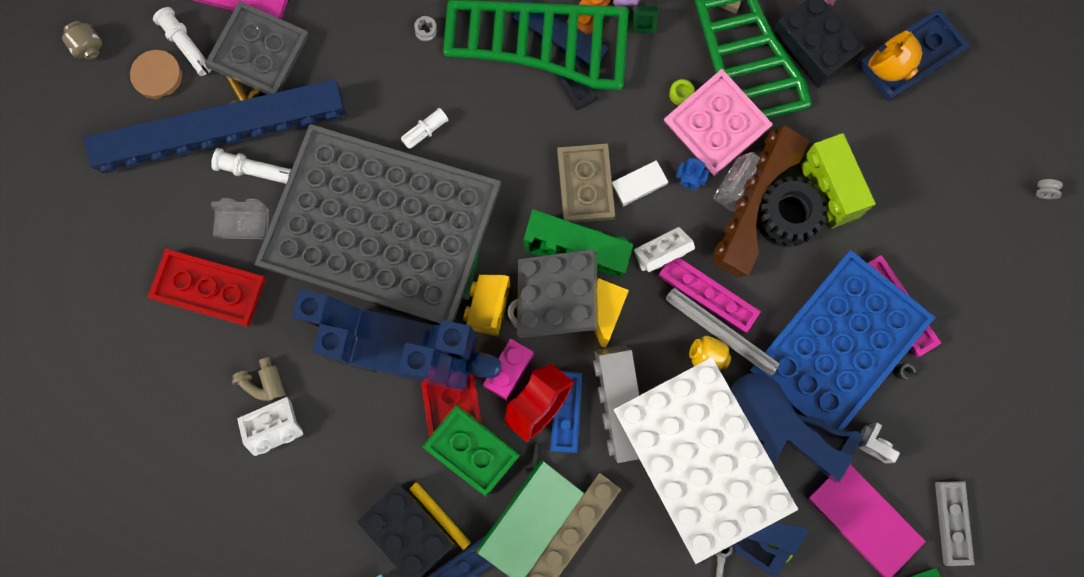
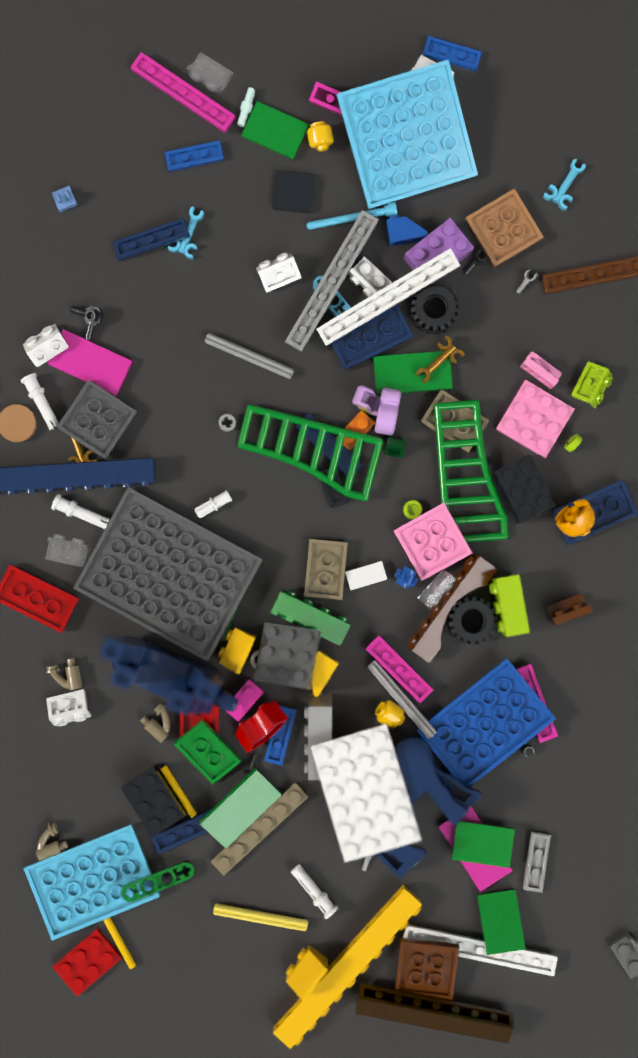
camera: 10 degrees right, 10 degrees up
white bracket [634,227,695,272] -> none
white bracket [857,422,900,464] -> none
none -> dark tan plant [140,702,171,743]
none -> green tile [451,820,515,868]
none -> reddish brown bracket [546,594,593,625]

